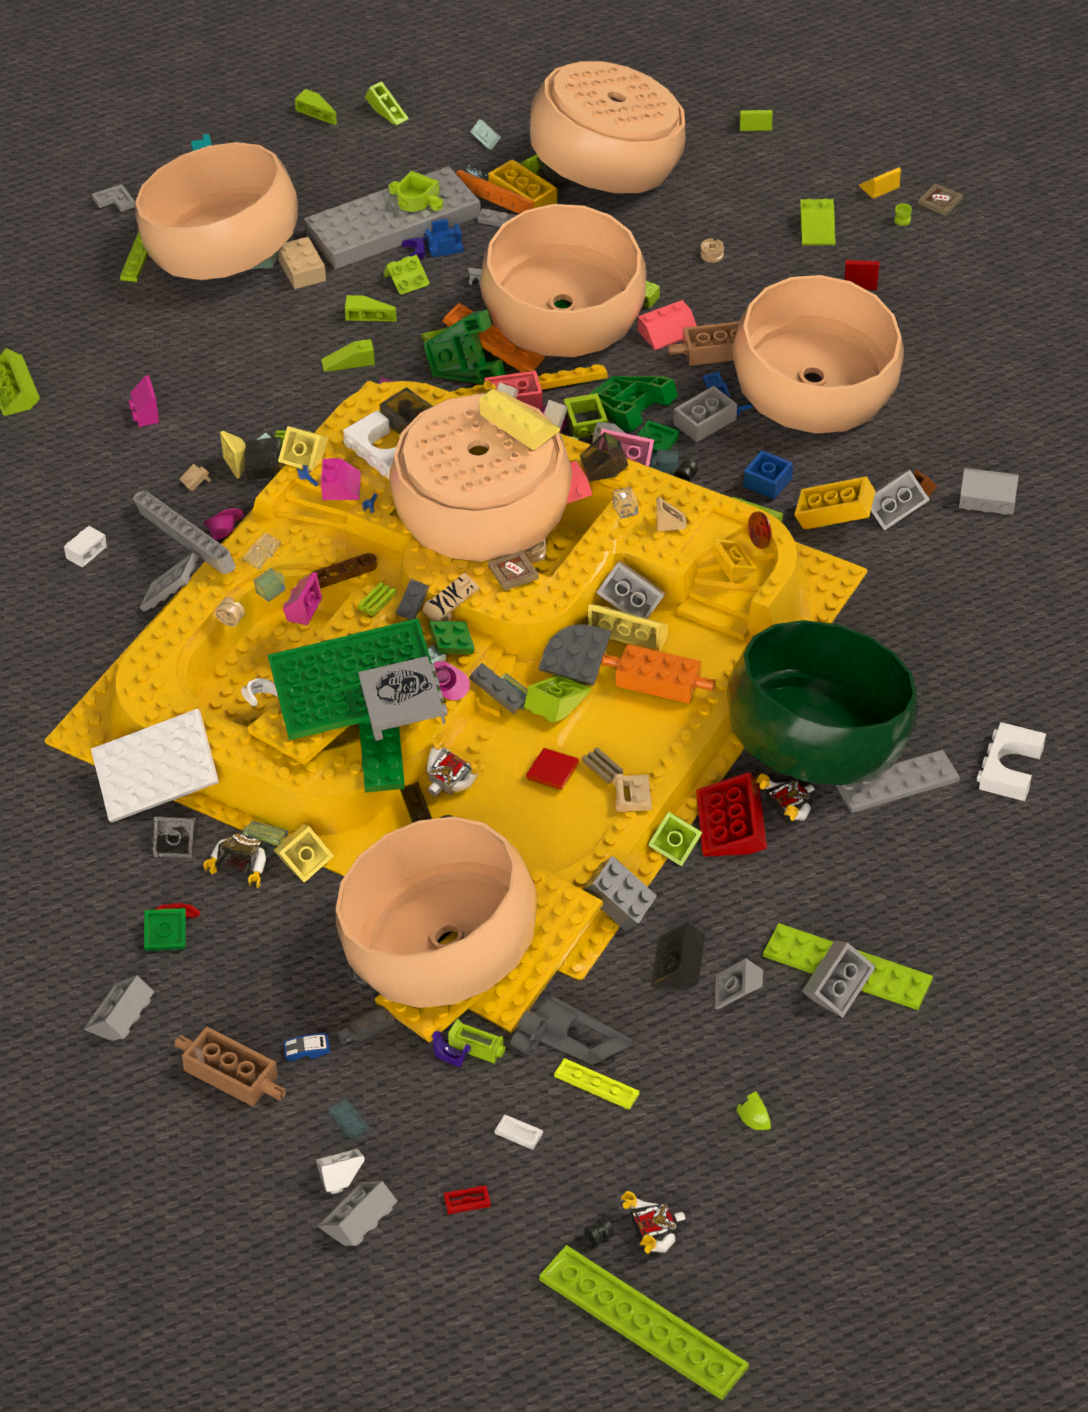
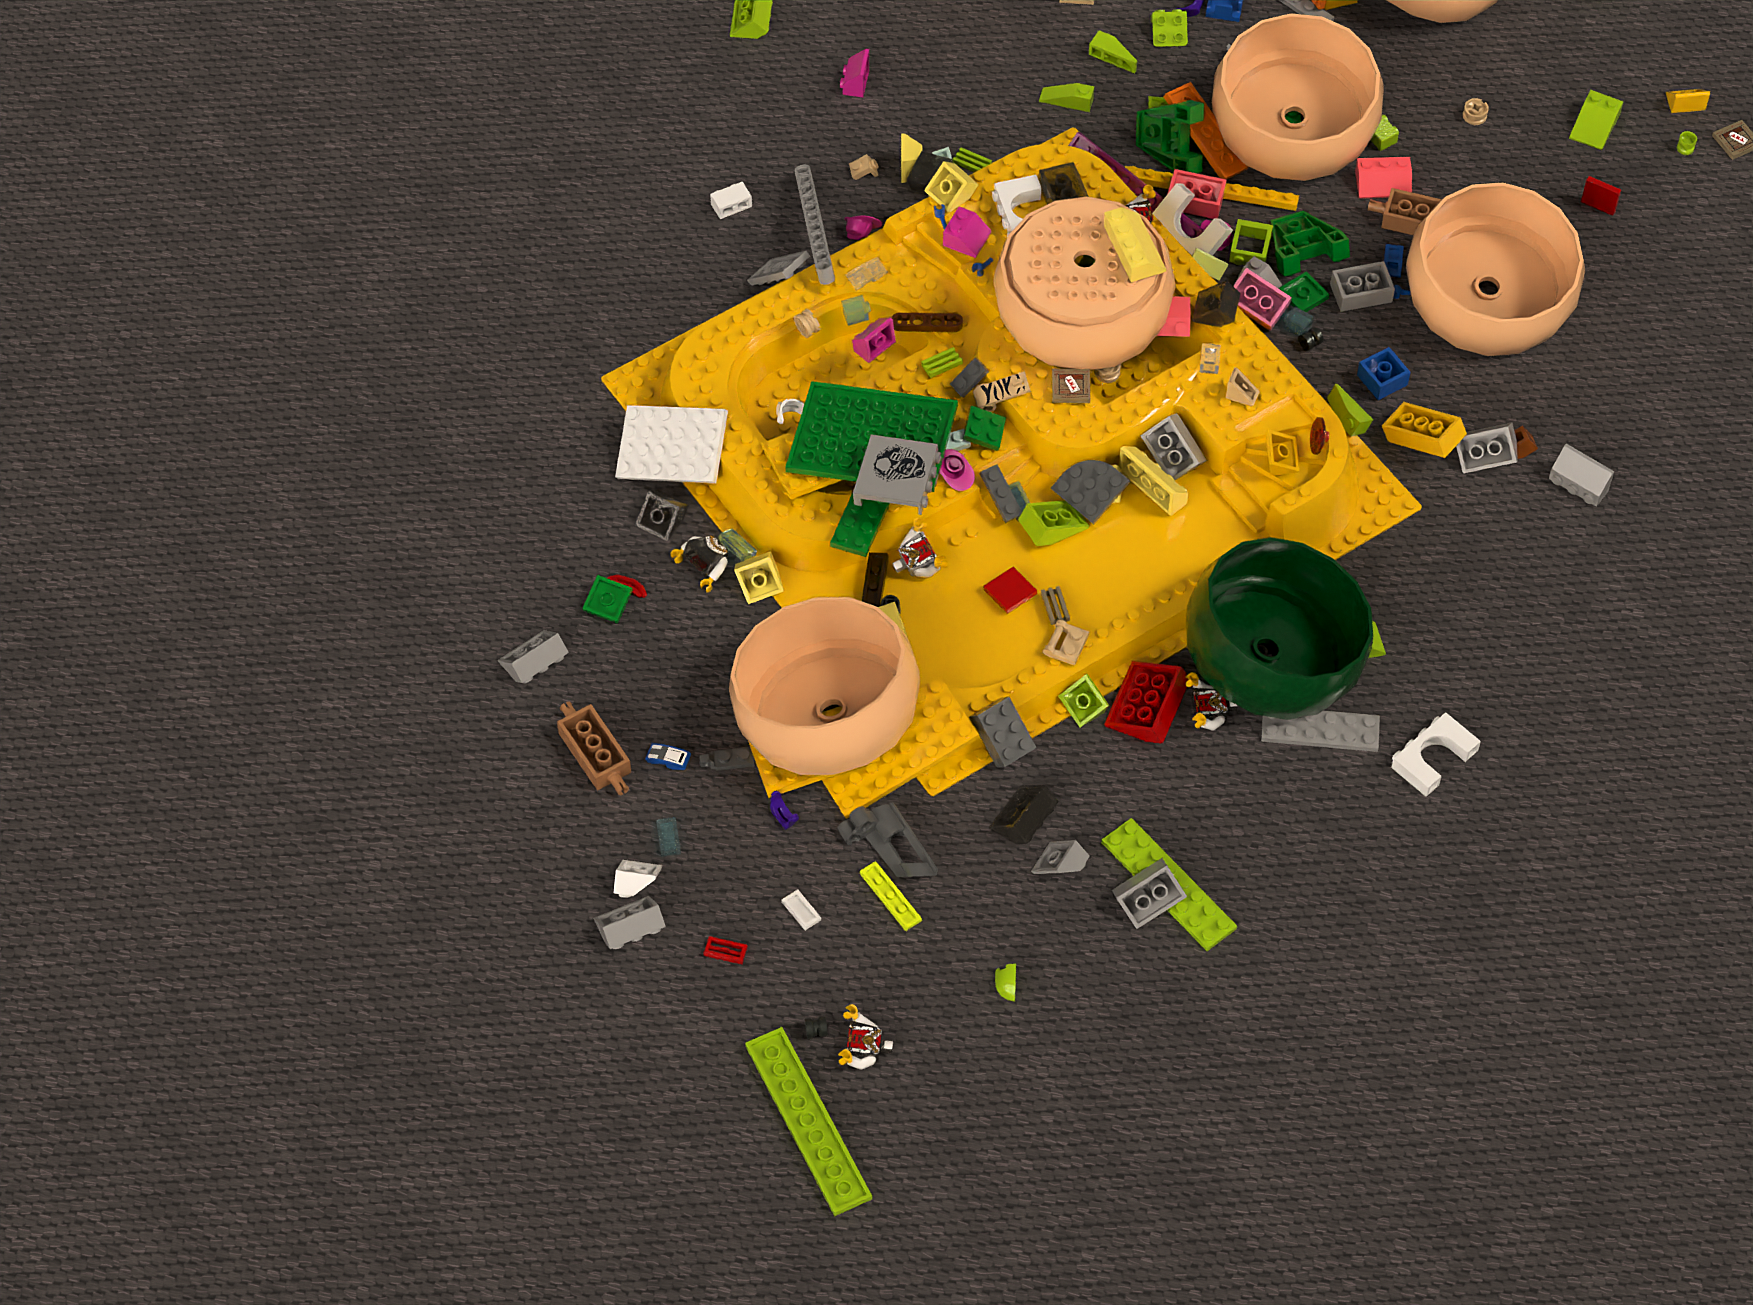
camera: 25 degrees right, 10 degrees up
lime window [448,1019,505,1064] -> none
orange brick [601,644,716,704] -> none

